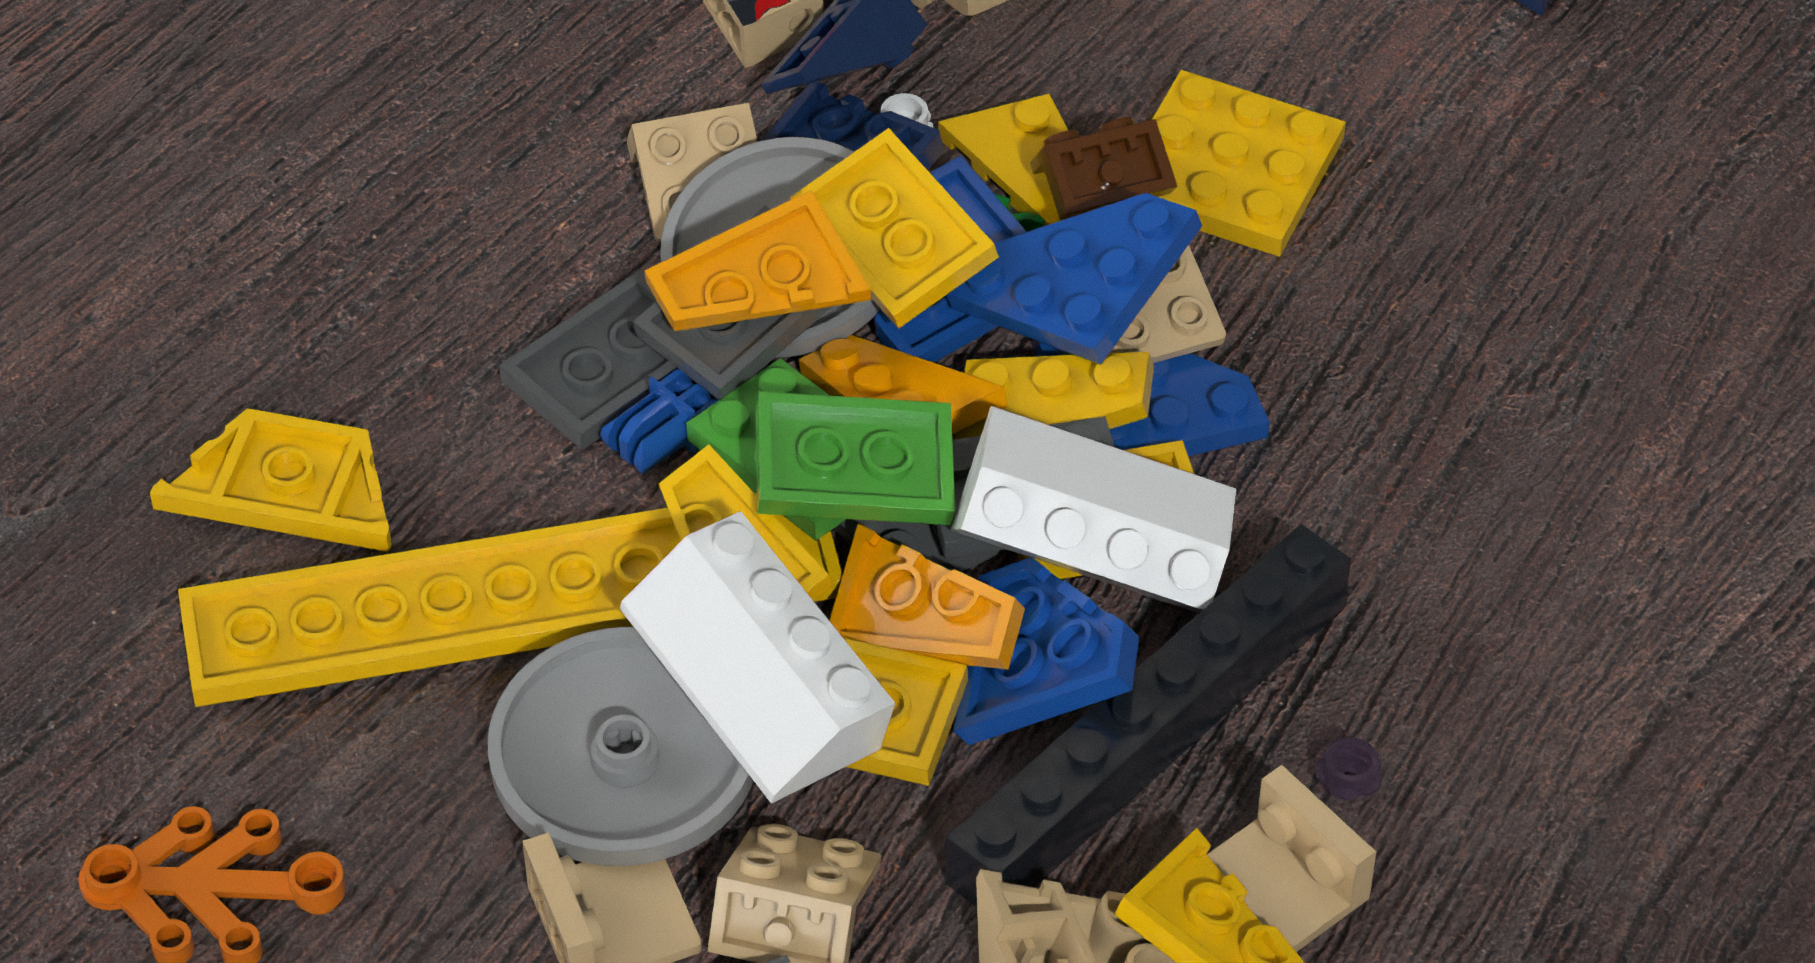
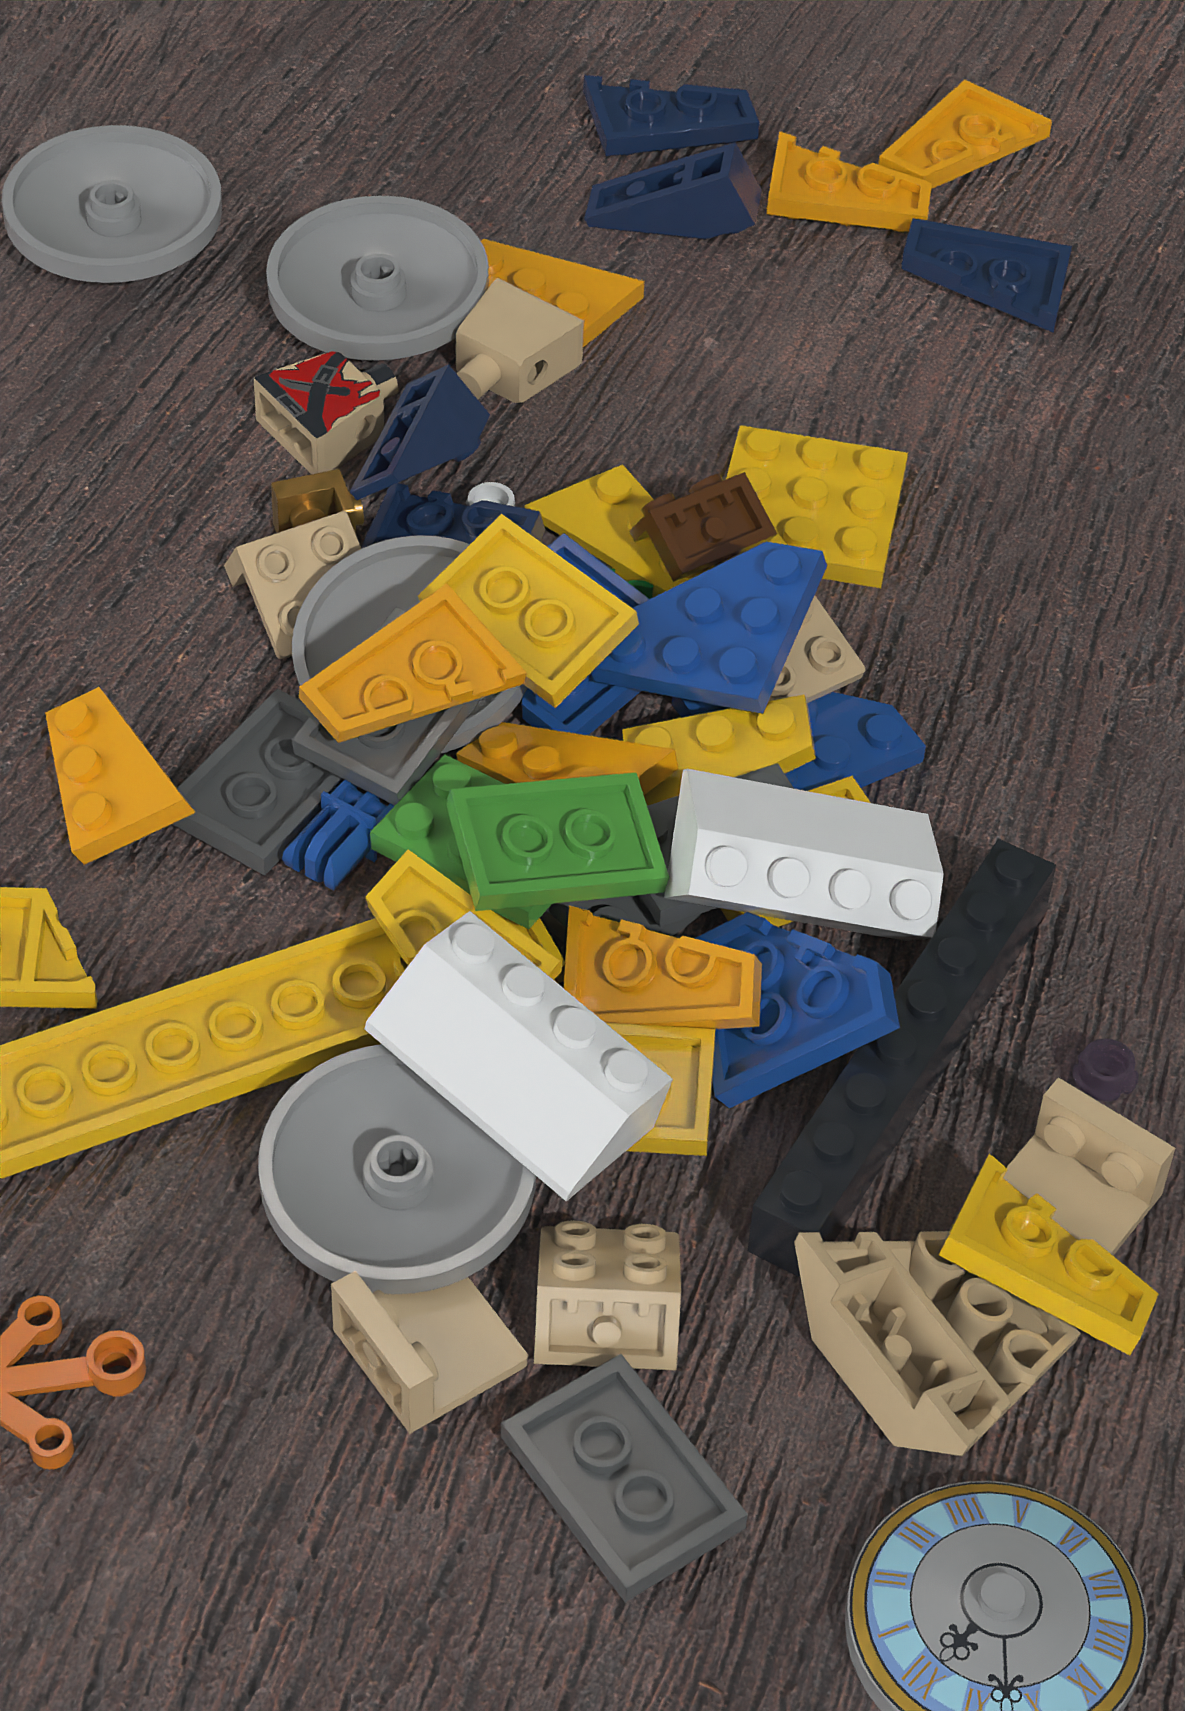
camera: 15 degrees left, 0 degrees up
none -> light orange wing [45,687,196,865]
none -> pearl gold bracket [271,469,364,534]

